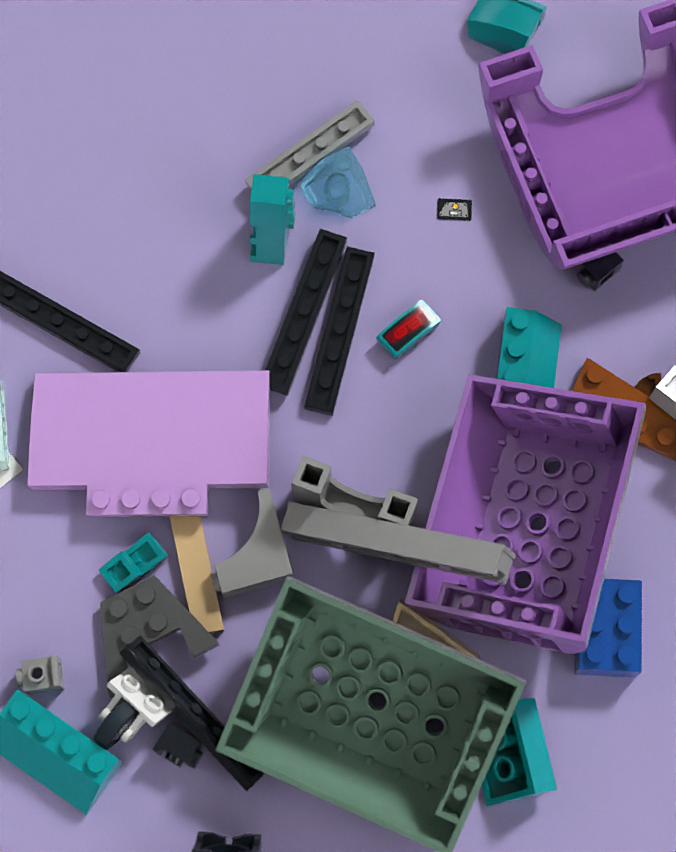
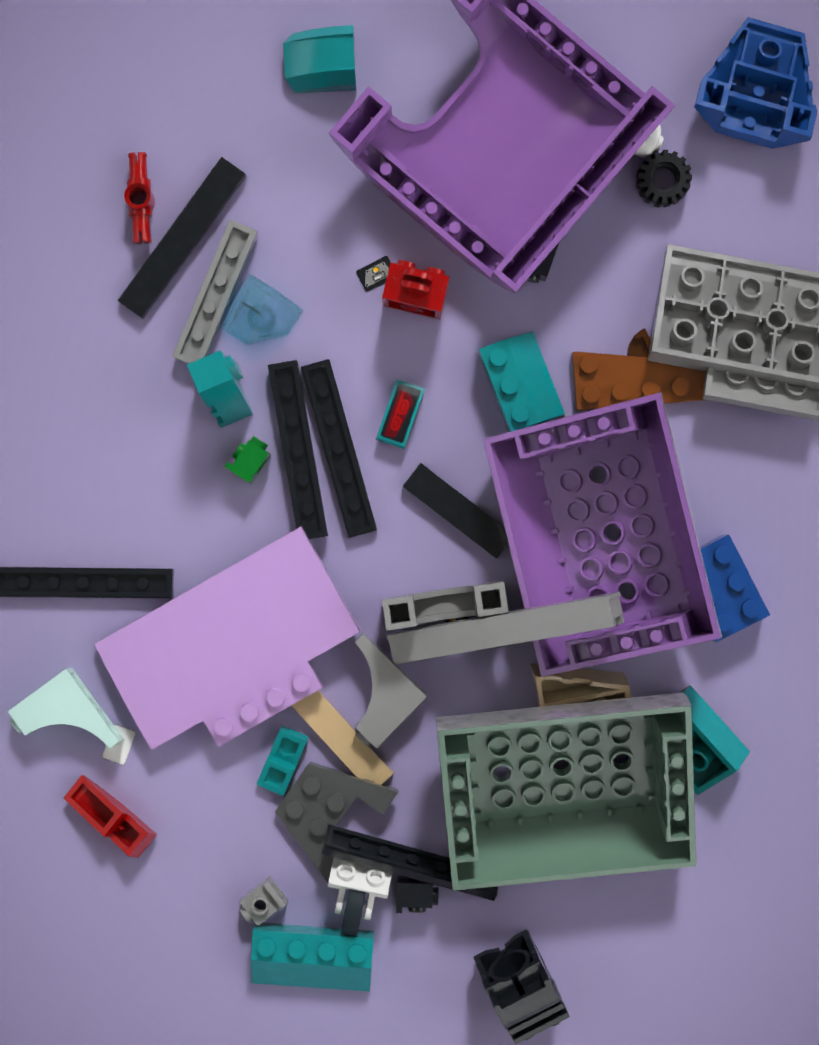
camera: 30 degrees left, 15 degrees up
none -> black tile [117,157,246,319]
none -> red pin [124,152,155,244]
none -> green brick [224,436,271,484]
none -> red brick [382,260,450,320]
none -> black tile [403,463,509,559]

